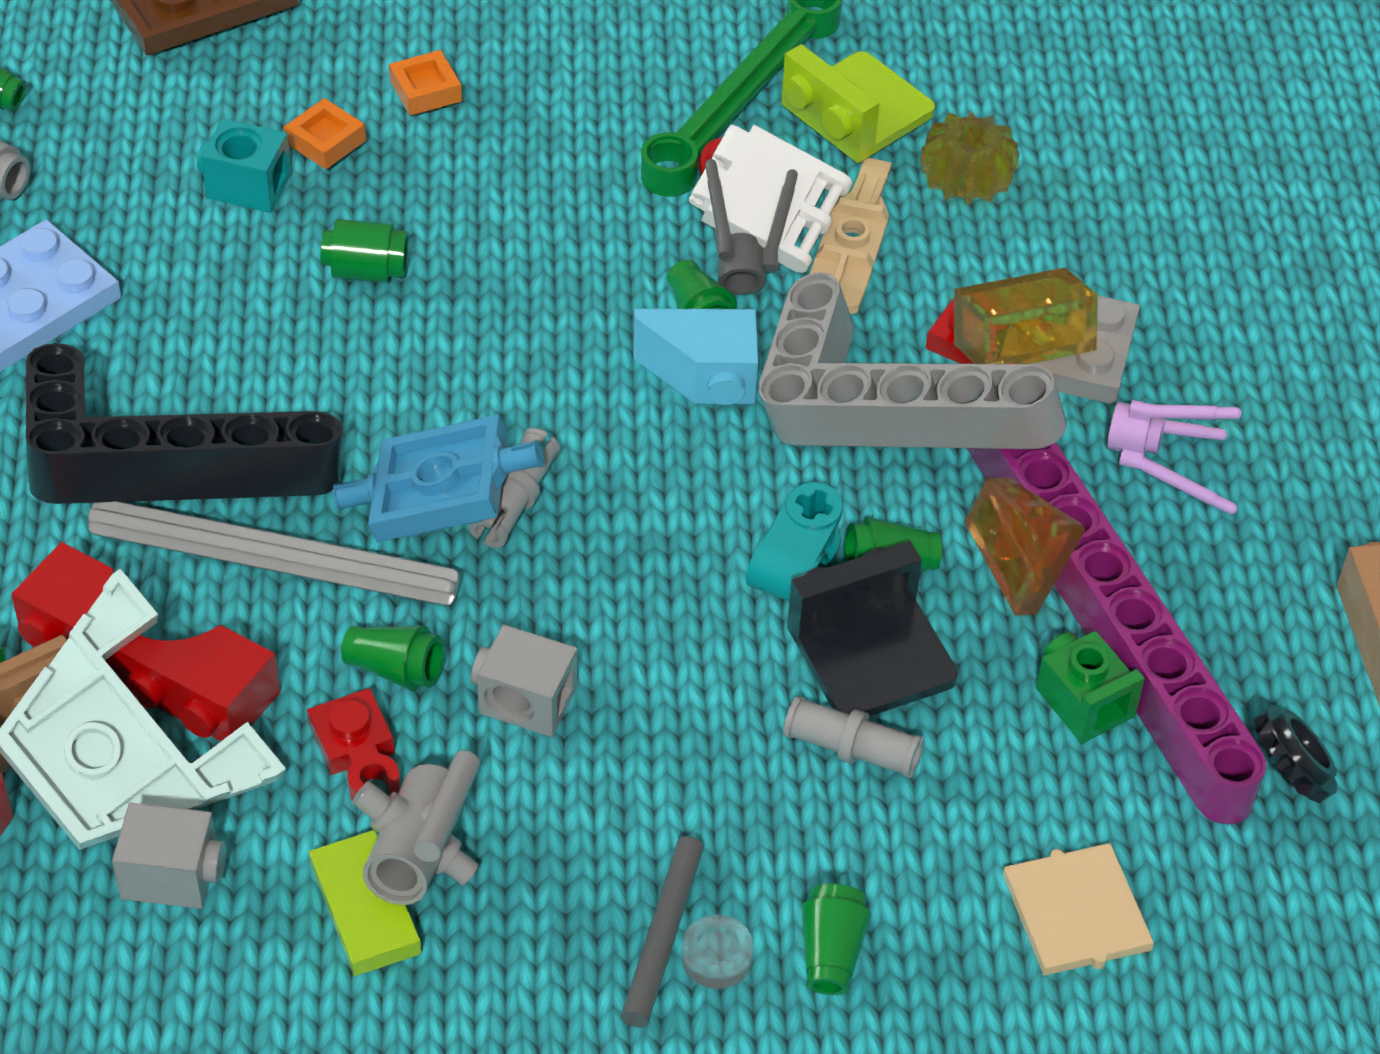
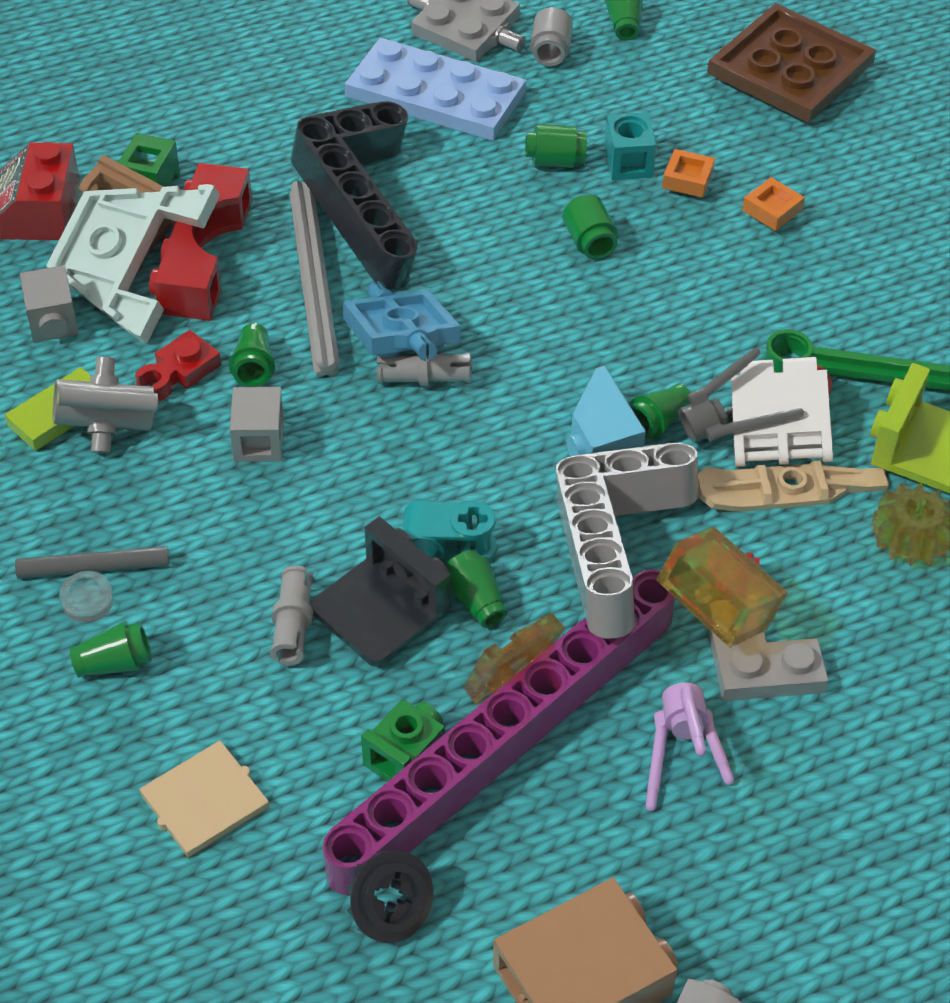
camera: 70 degrees right, 0 degrees up
none -> green brick [525,124,587,169]

